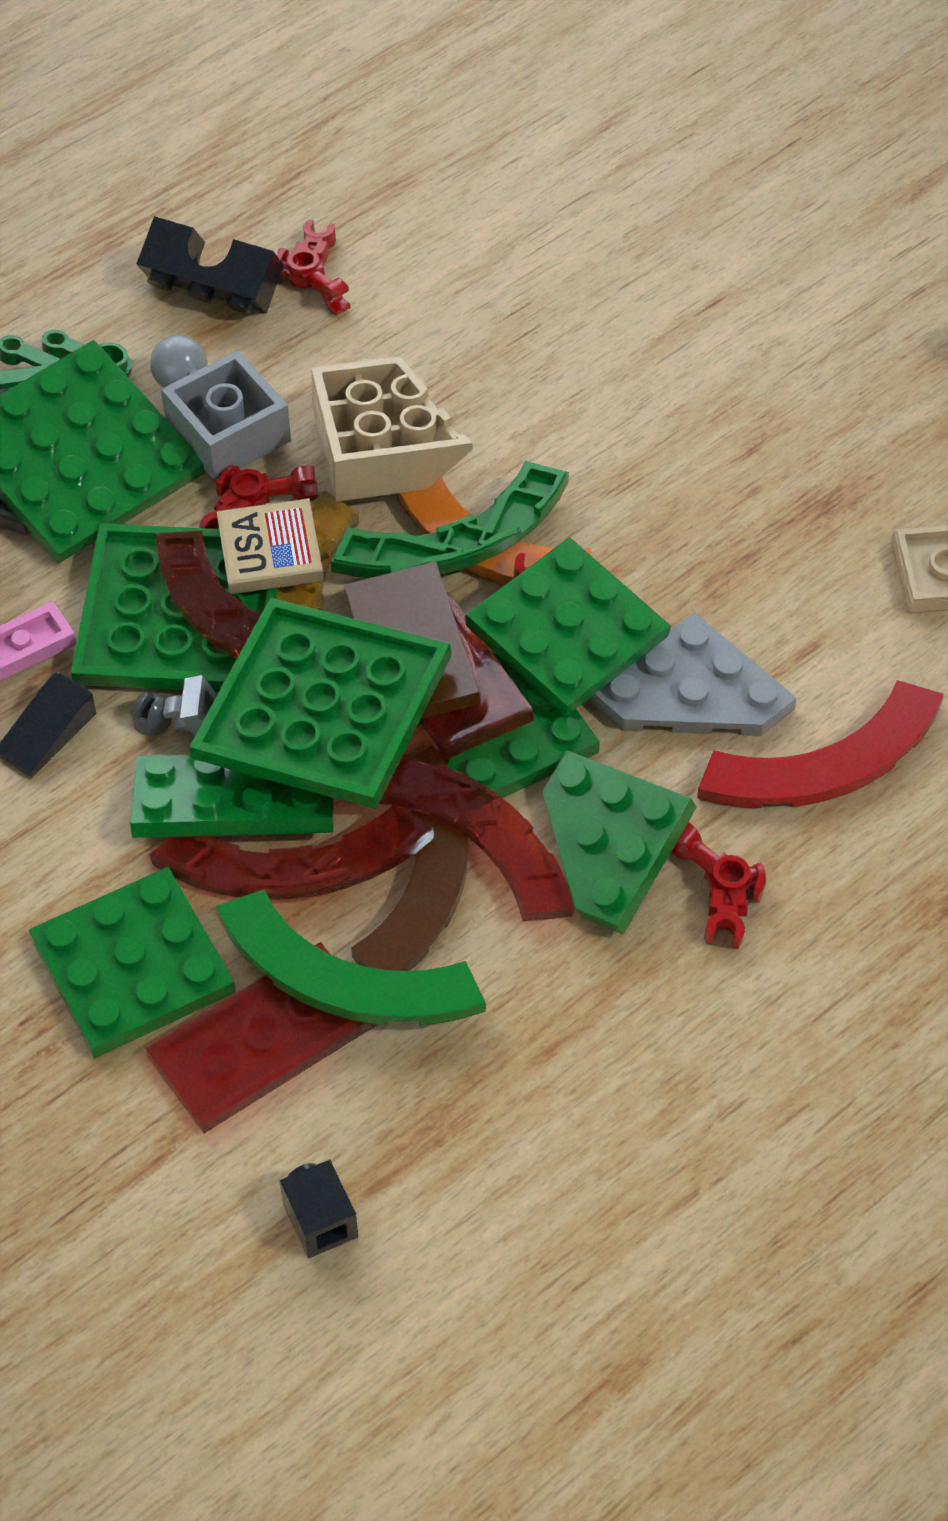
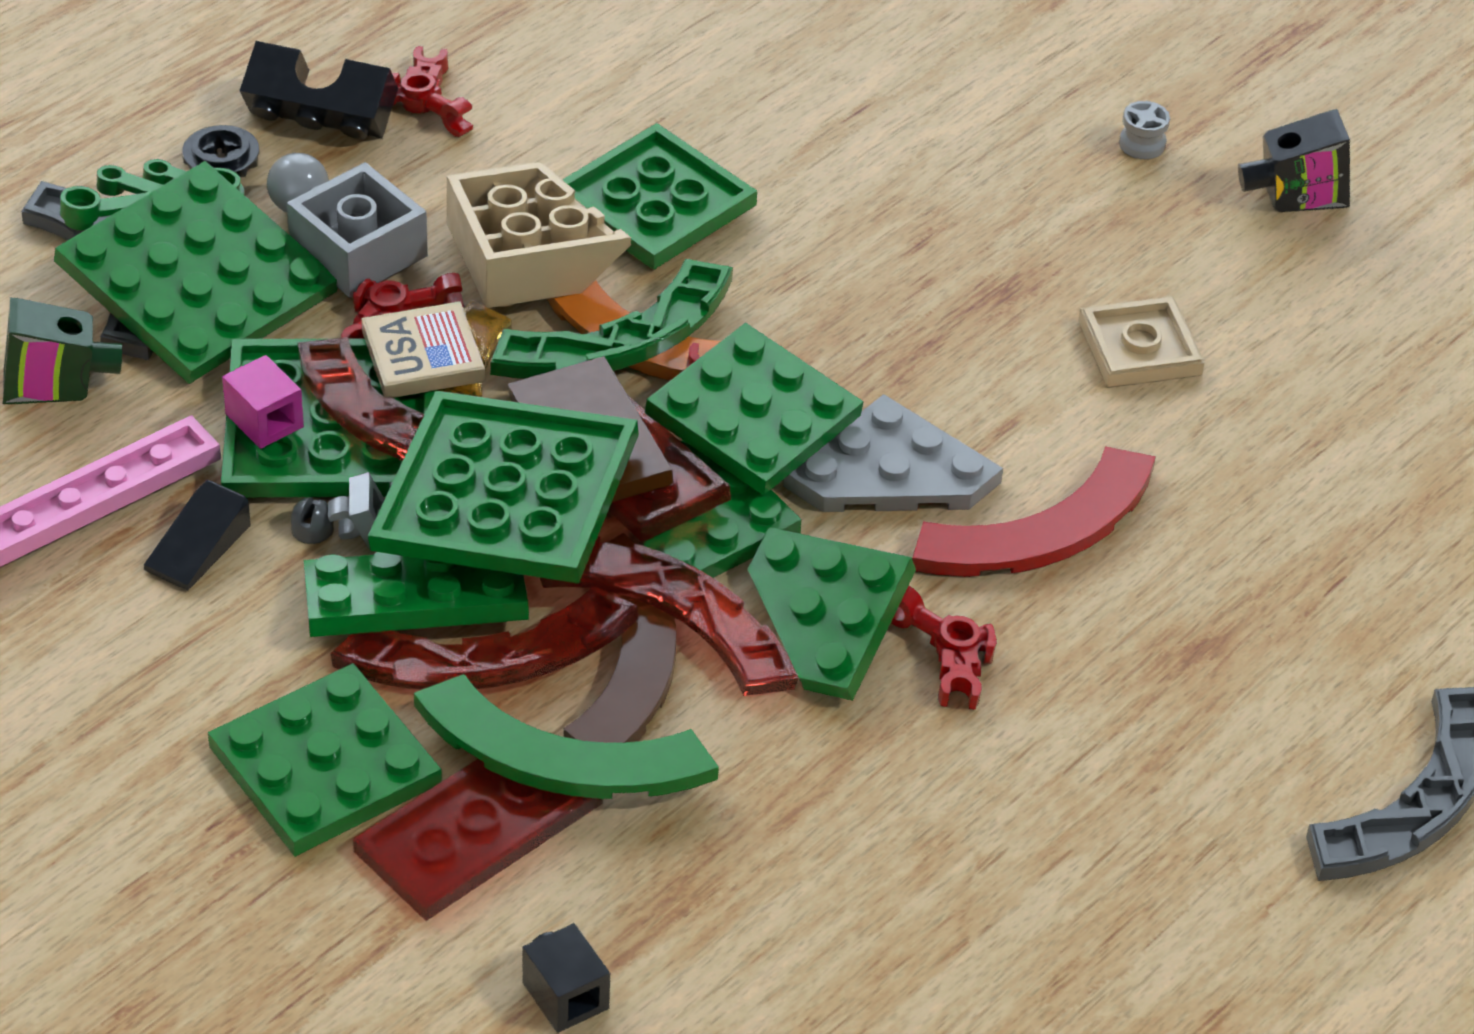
camera: 10 degrees left, 10 degrees down
none -> black gear [182,125,260,177]
none -> dark pink brick [222,355,304,449]
none -> green plate [562,123,757,270]

